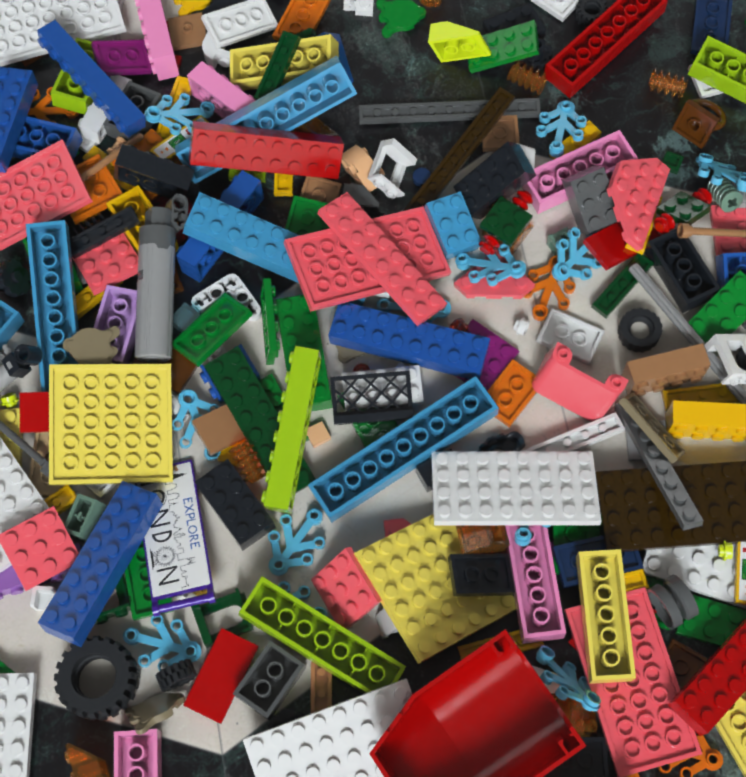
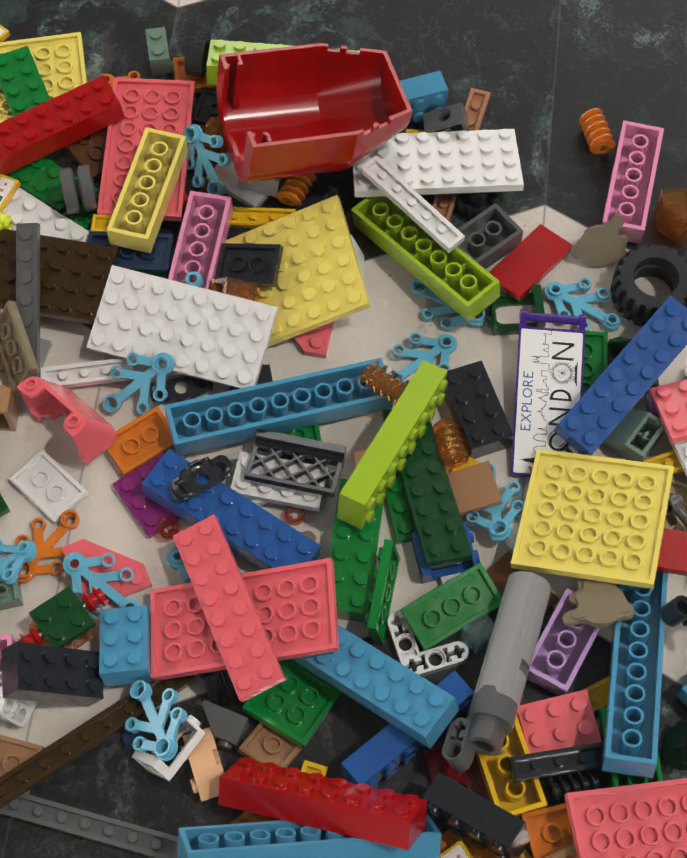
camera: 165 degrees left, 5 degrees down
black tyre [155,659,197,692] -> none
coral plate [311,546,382,630] -> none
white plate [514,317,529,336] -> none
none -> medium azure plant [102,352,174,415]
none -> medium azure plant [125,680,187,761]
none -> black piece [170,455,234,501]
none -> clear orange piece [359,360,410,404]
none -> white plate [361,155,465,253]

